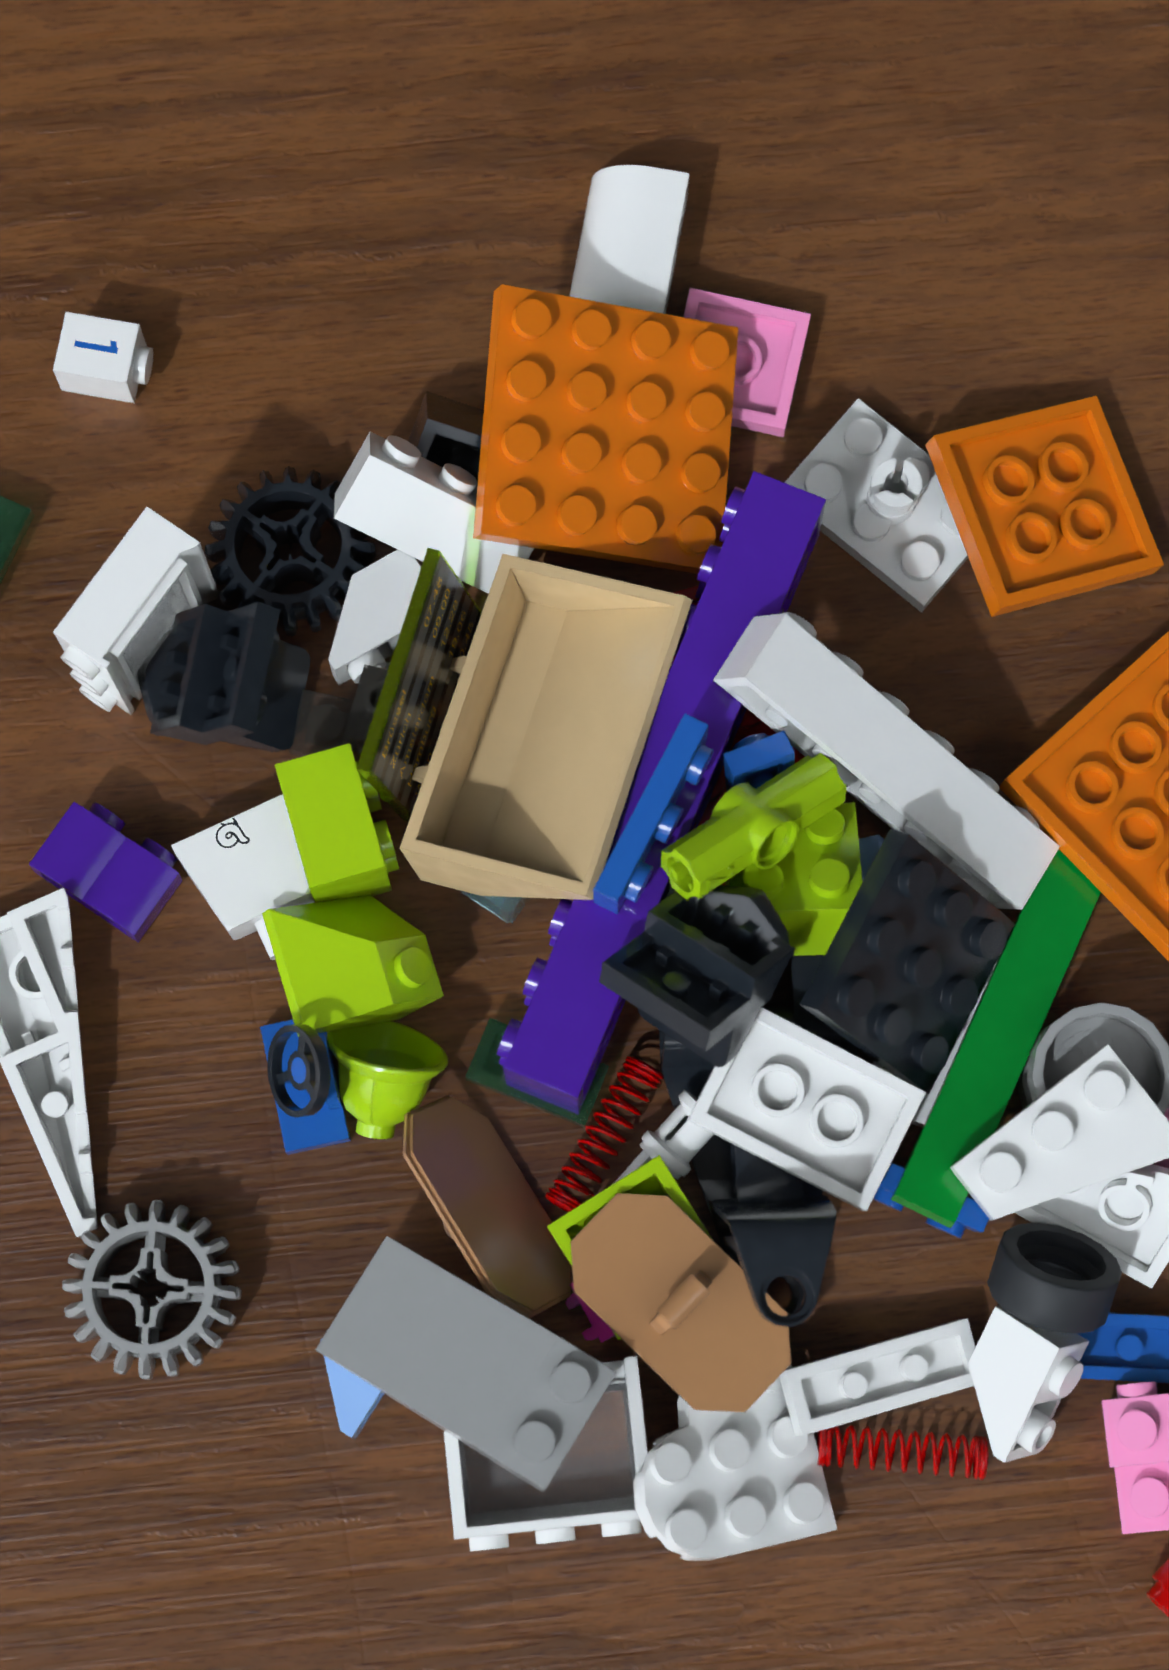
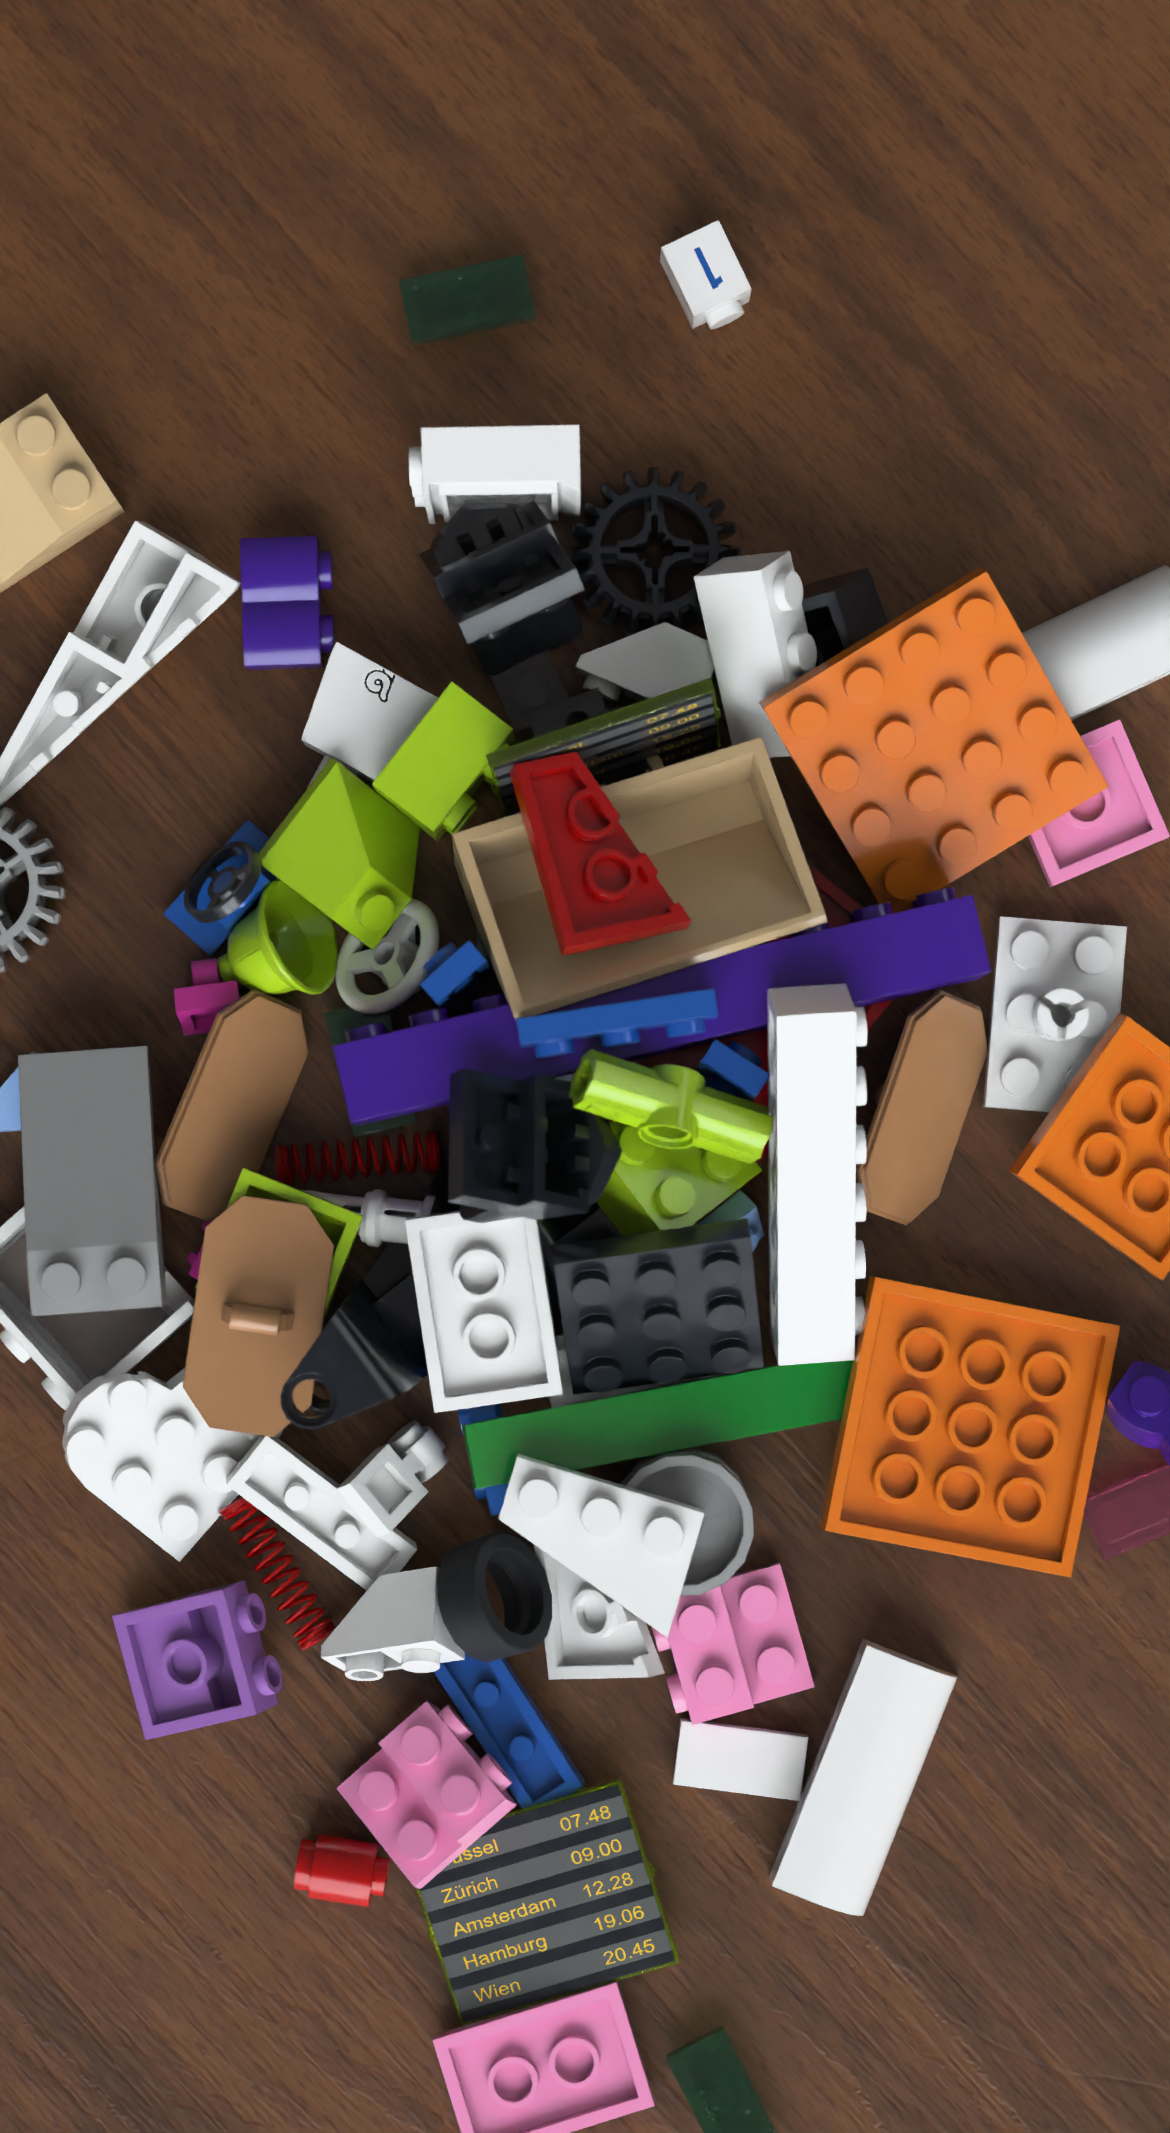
camera: 55 degrees right, 10 degrees up
none -> medium lavender plate [112,1580,283,1740]
none -> dark pink tile [174,958,242,1036]
none -> white piece [336,898,440,1014]
none -> white plate [337,1420,449,1538]
none -> blue plate [420,941,494,1013]
none -> red wing [510,752,691,956]
none -> medium nougat shield [856,990,988,1225]

